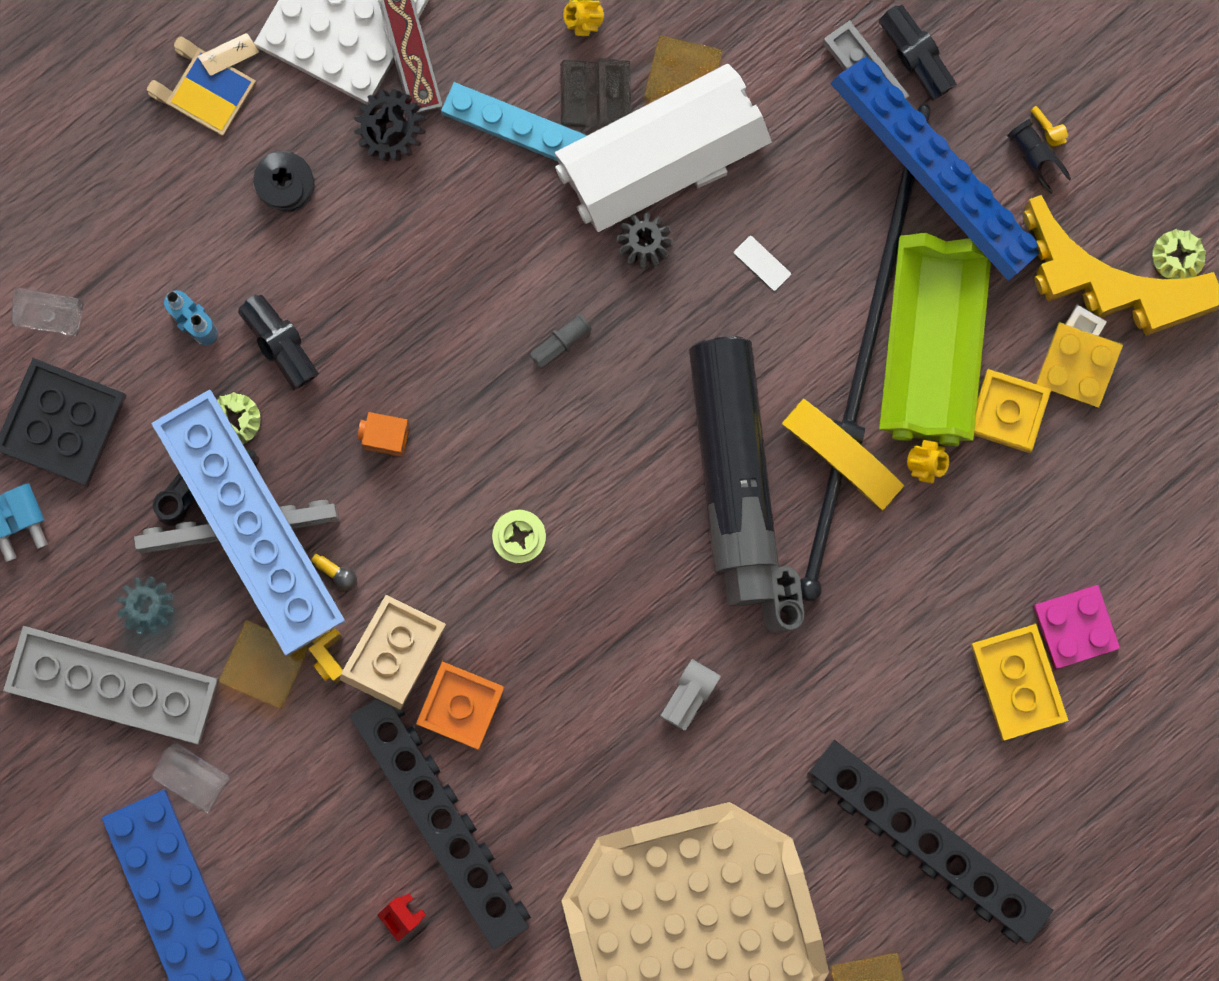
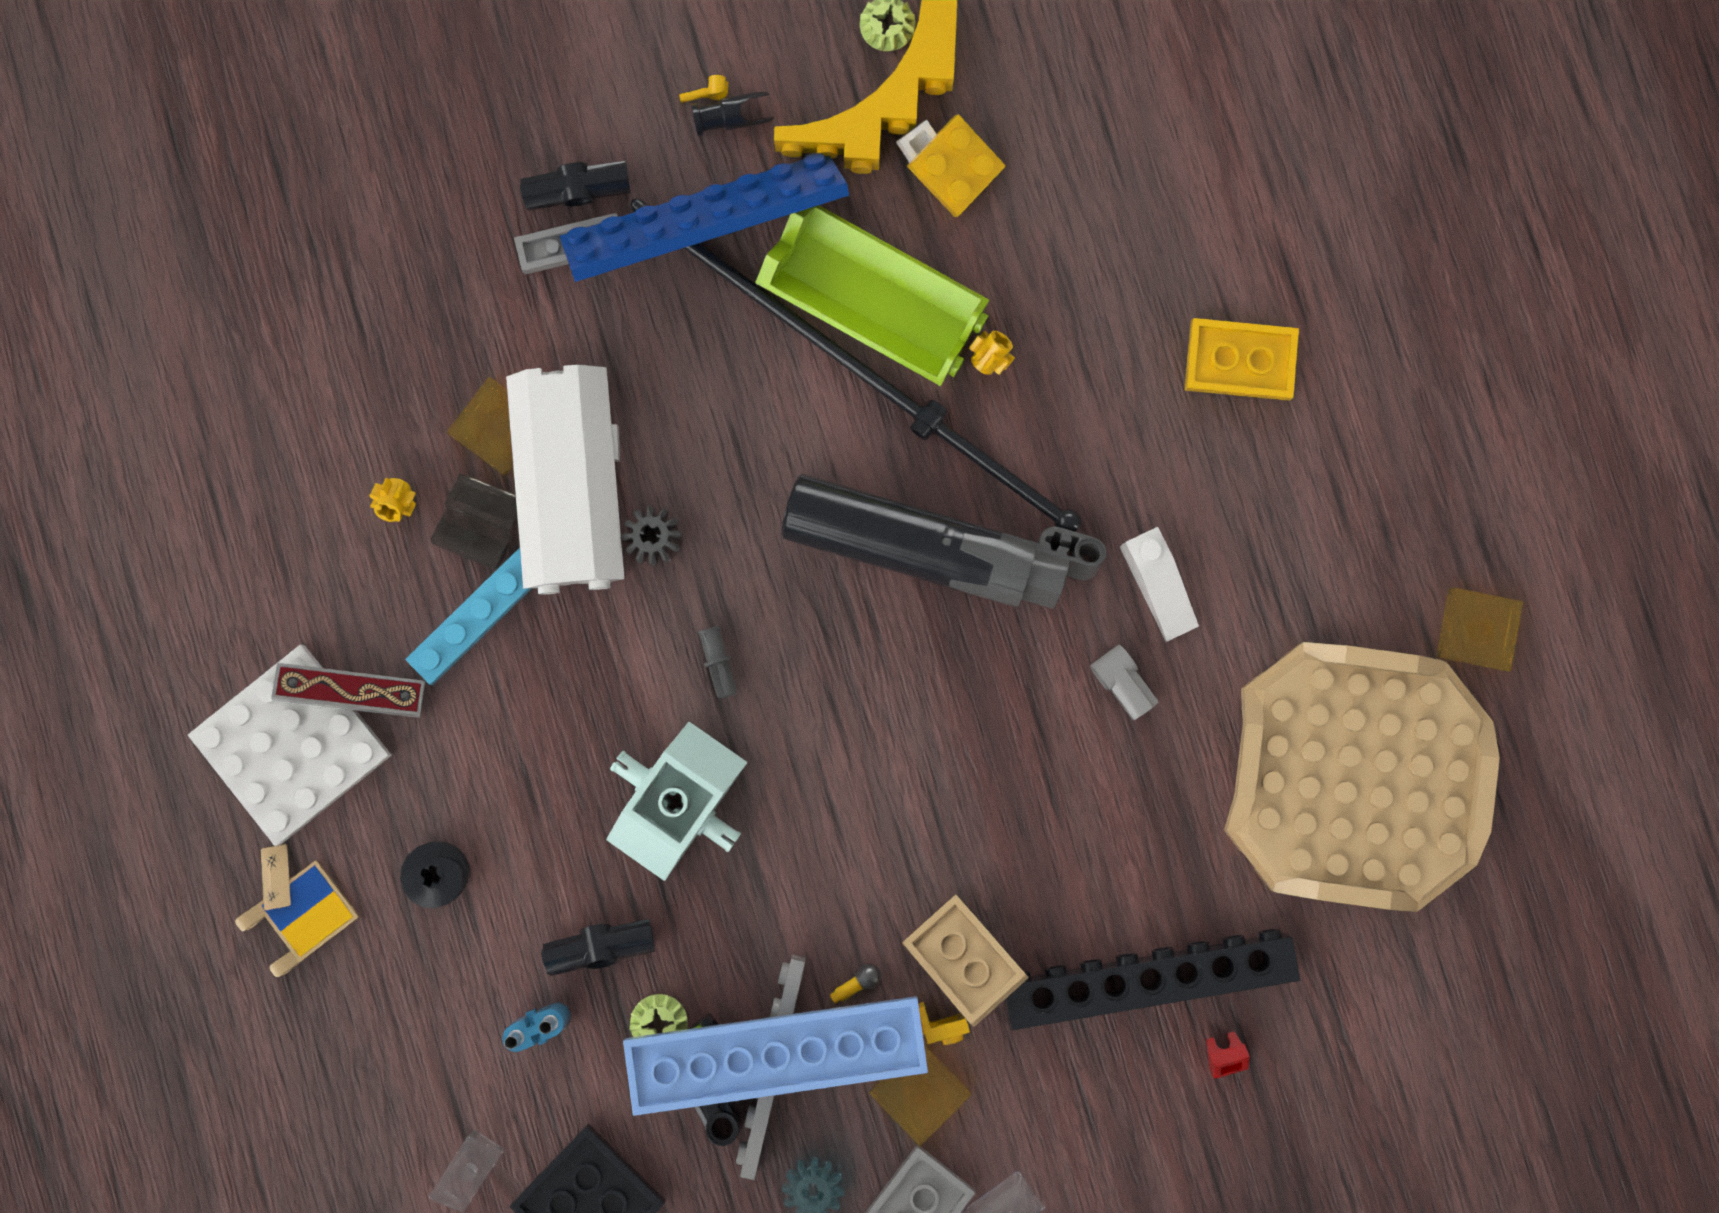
camera: 65 degrees left, 5 degrees up
black gear [354,89,426,161] -> none
orange brick [358,412,410,457] -> none
orange plate [416,661,505,750] -> none
yellowish green gear [492,510,546,564] -> none
white sticker [734,236,791,291] -> none
yellow slope [782,398,904,511] -> none
black brick [807,739,1054,944] -> none
yellow plate [974,369,1051,453] -> none
dark pink plate [1032,585,1120,670] -> none
none -> light aqua slope [606,721,748,881]
none -> white slope [1119,527,1199,642]

